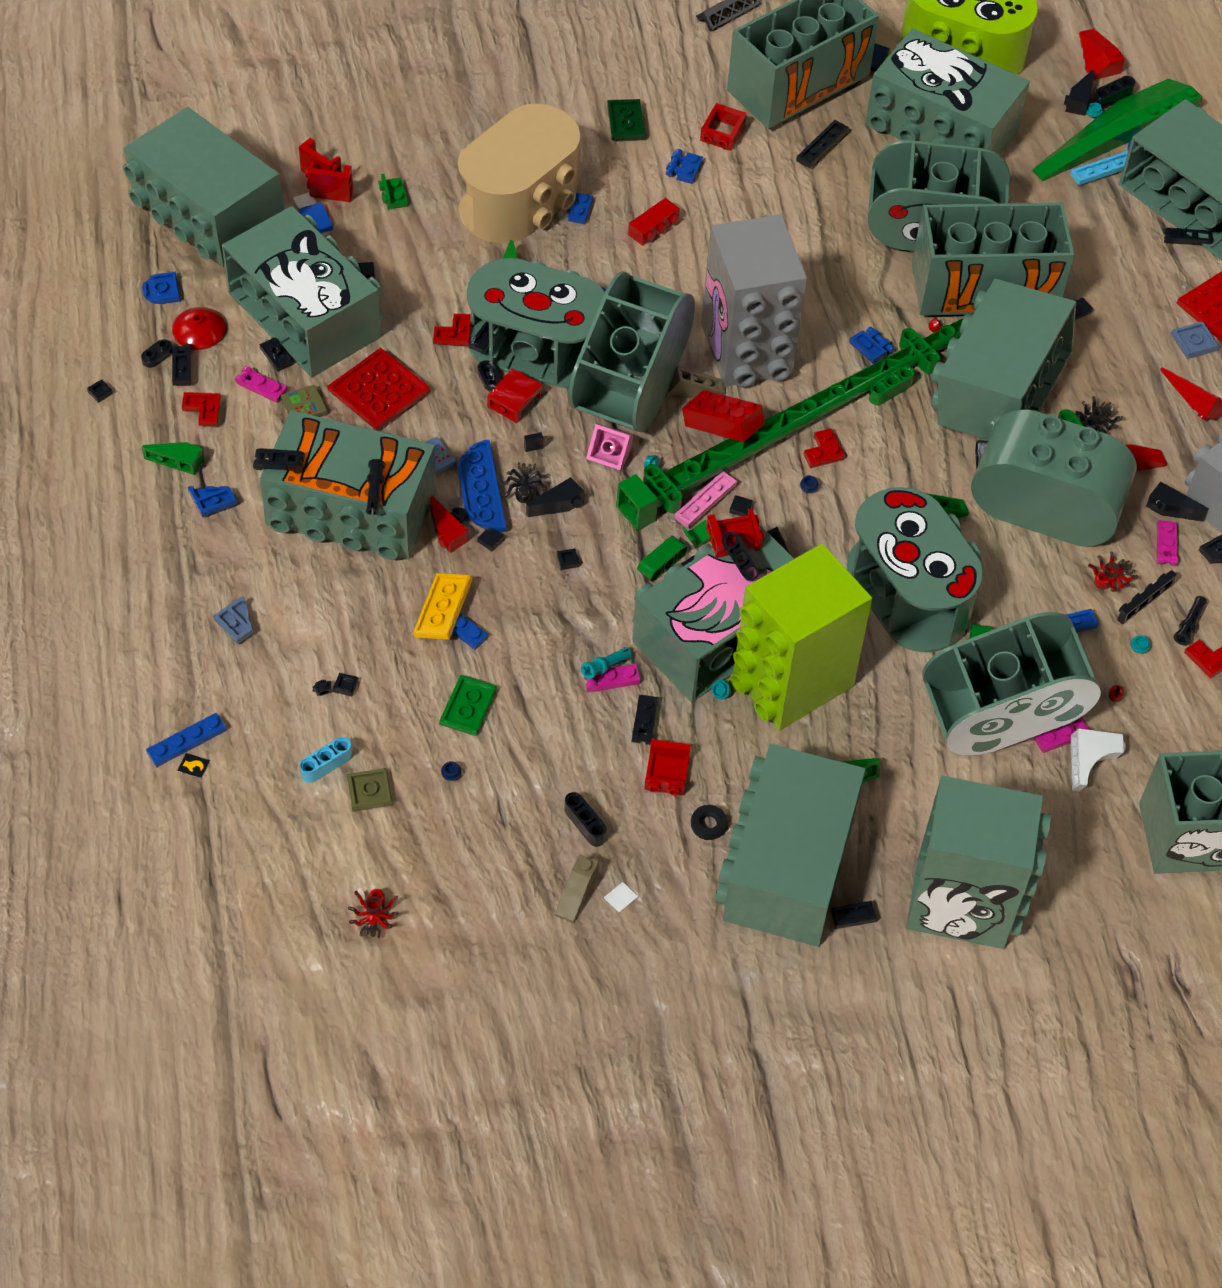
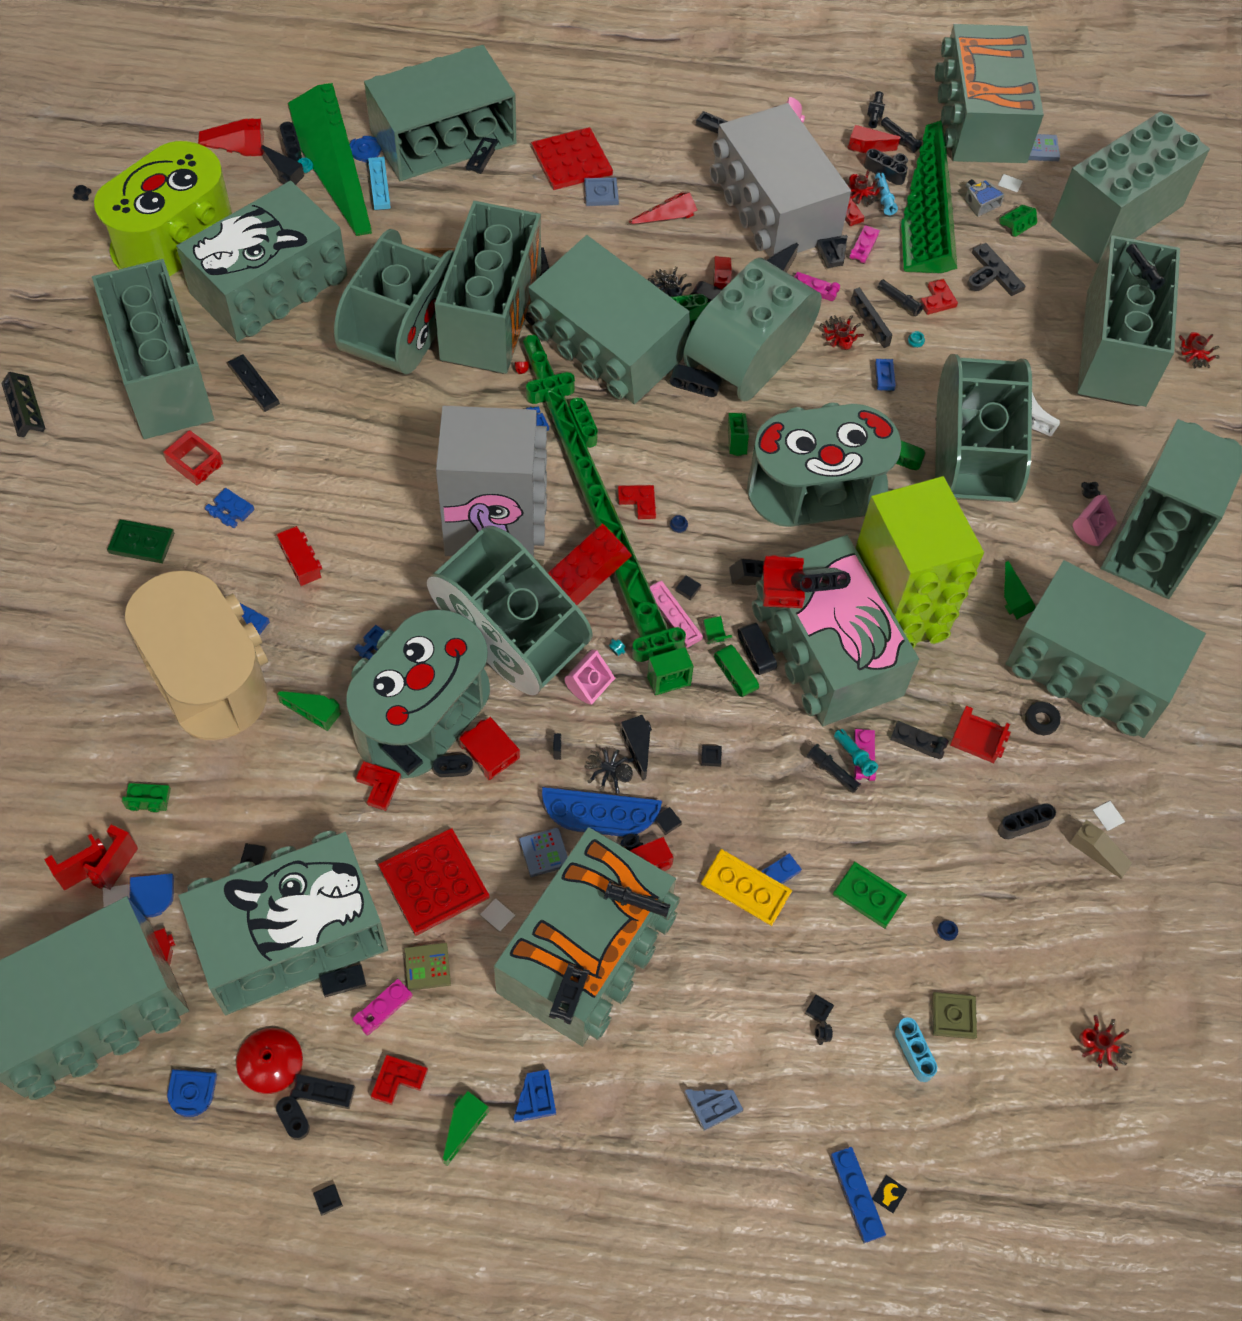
camera: 75 degrees left, 5 degrees up
none -> black pin [806,744,861,793]

